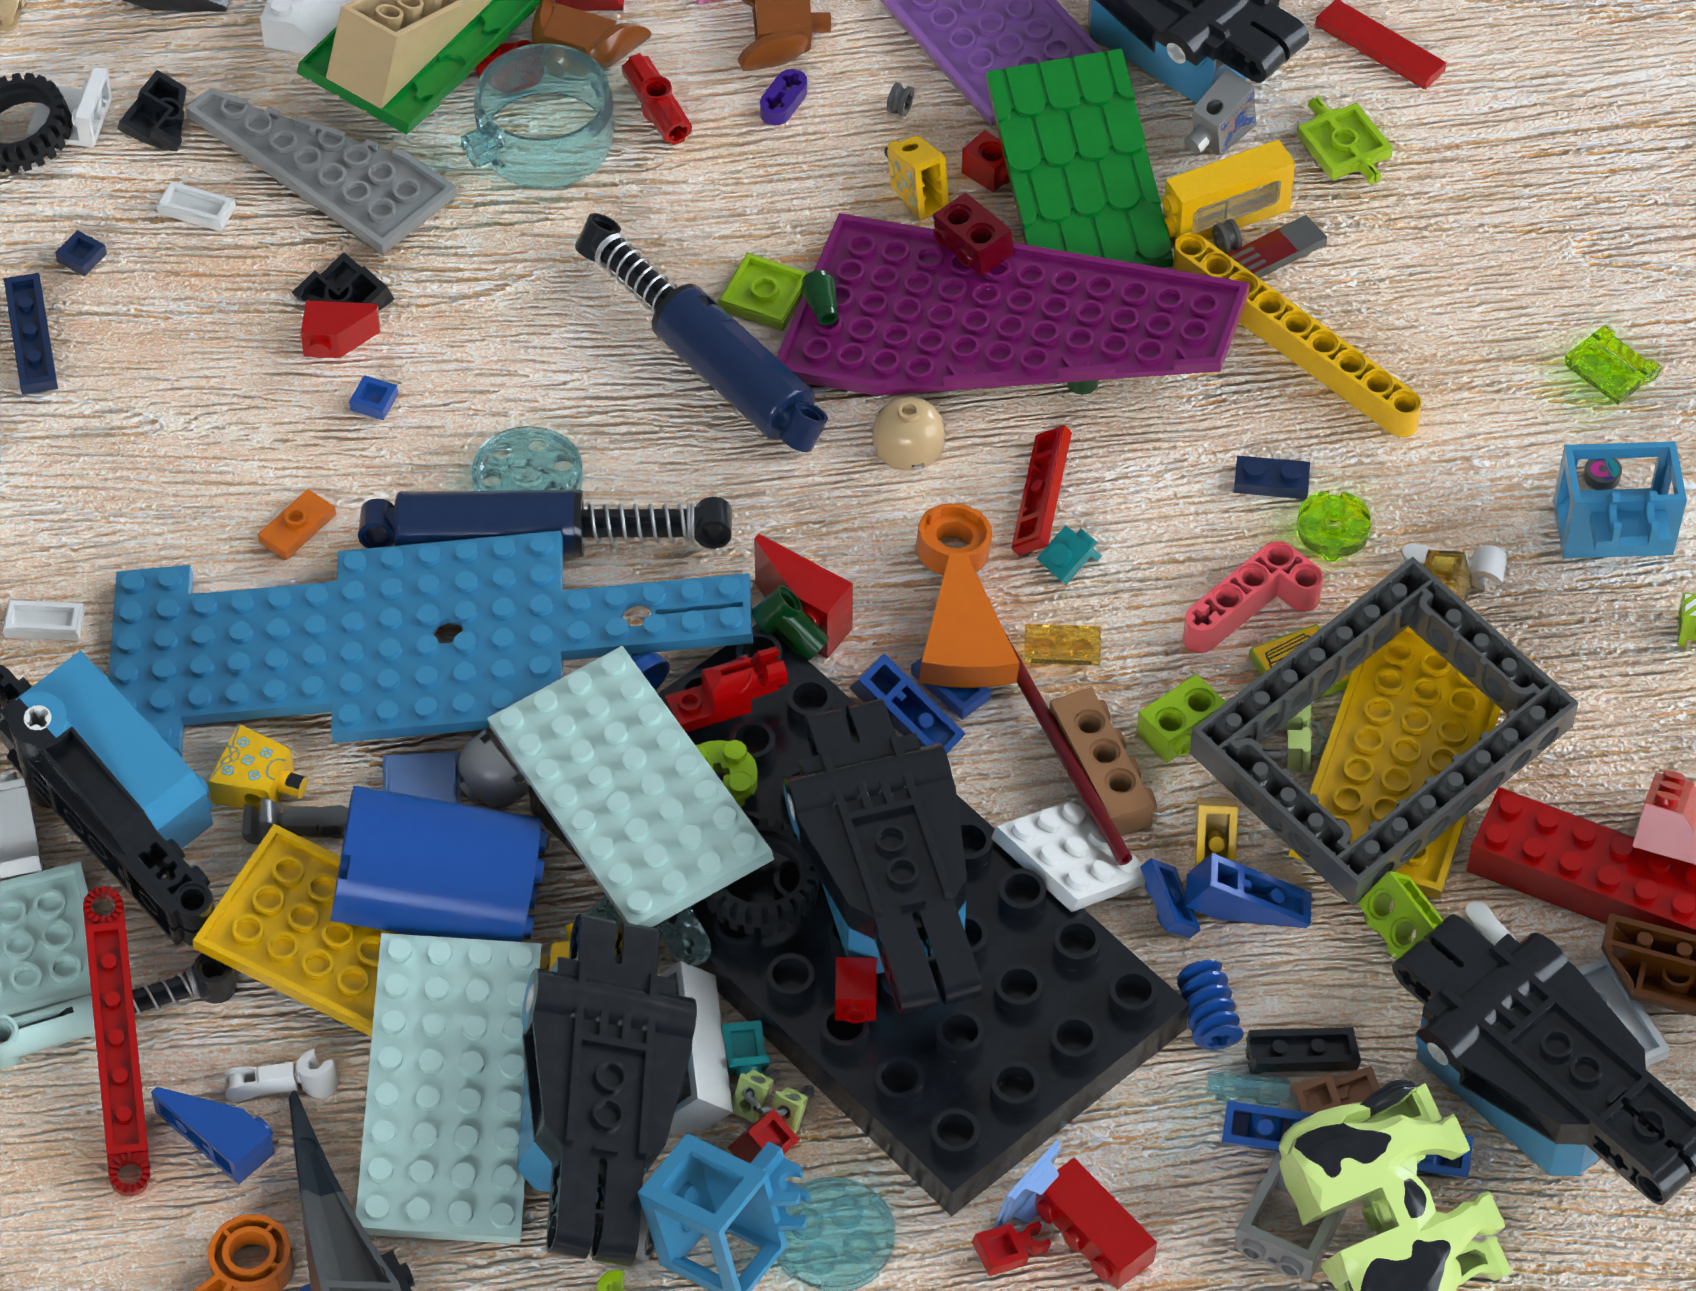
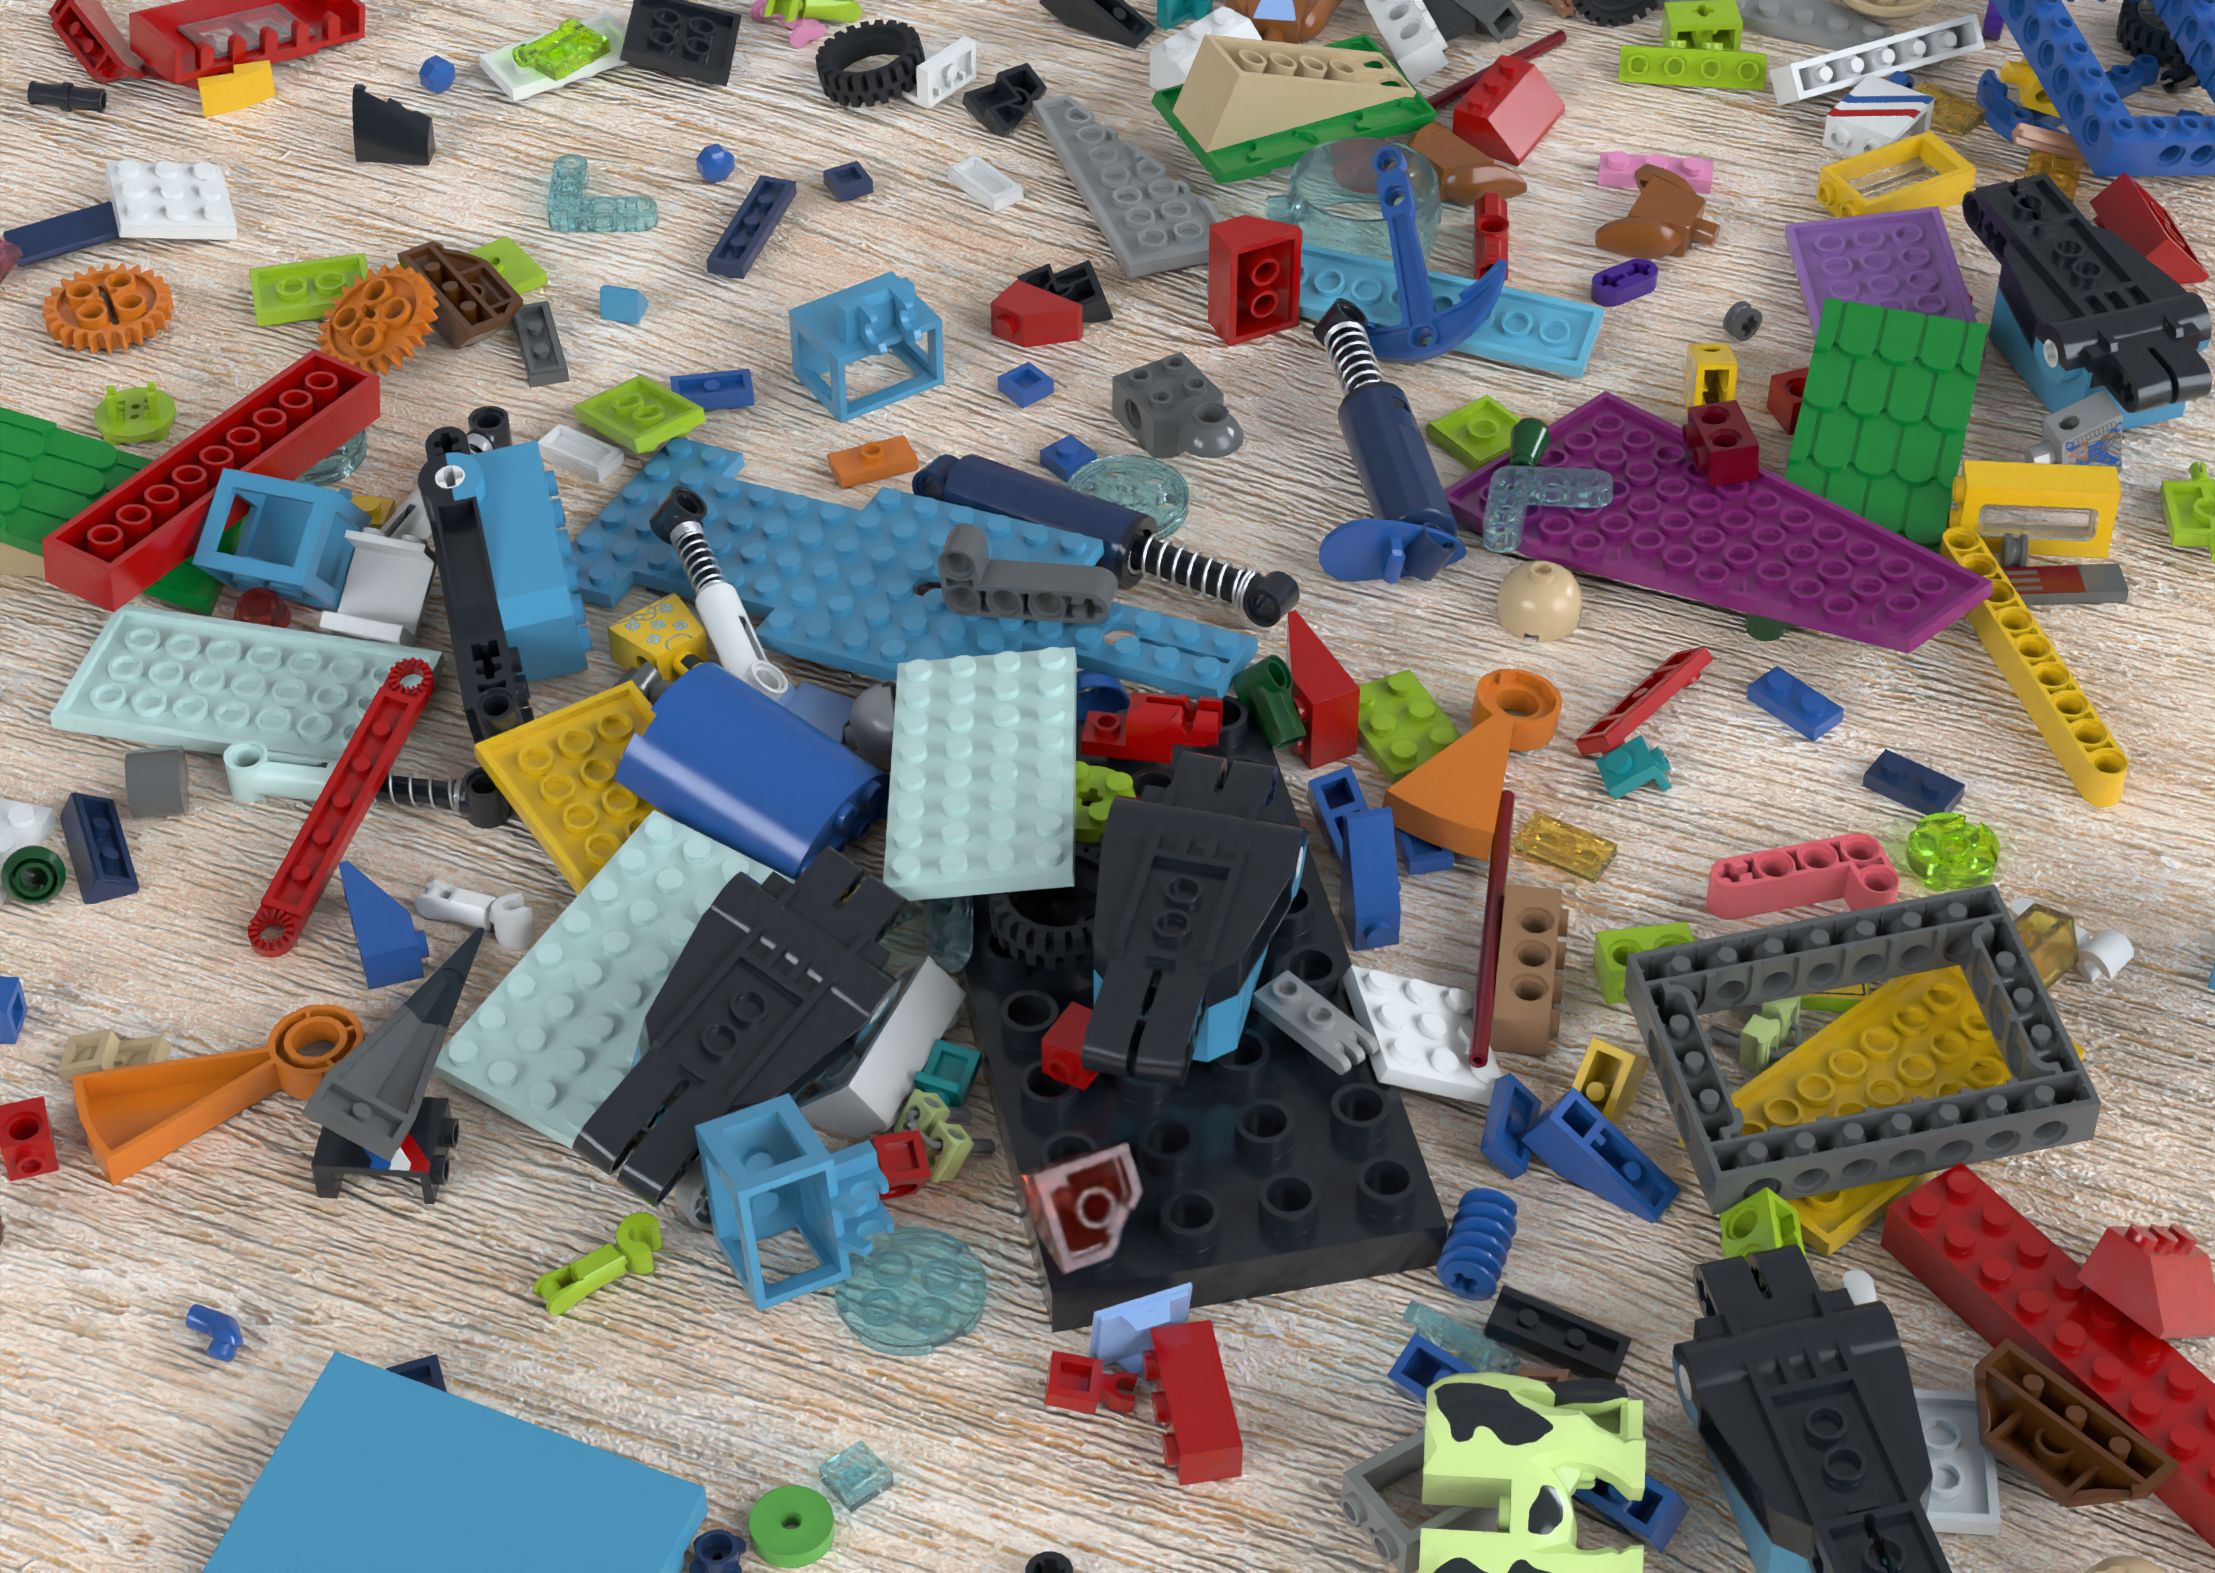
camera: 30 degrees right, 10 degrees down
none -> lime plate [573,375,706,454]
none -> piece [649,486,788,702]
none -> blue plate [670,369,755,411]
none -> dark azure piece [789,271,944,423]
none -> dark grey beam [938,523,1118,624]
none -> clear red slope [1016,1142,1143,1274]
none -> blue plate [1040,434,1097,483]
none -> dark grey brick [1112,352,1244,458]
none -> medium azure plate [1206,242,1604,379]
none -> red slope [1208,215,1302,346]
none -> light grey hinge [1252,970,1379,1075]
none -> blue shield [1319,518,1466,584]
none -> blue slope [1339,806,1401,951]
none -> lime plate [1357,669,1462,785]
none -> blue piece [1364,146,1508,363]
none -> clear light blue beam [1482,466,1613,553]
none -> blue plate [1747,666,1844,741]

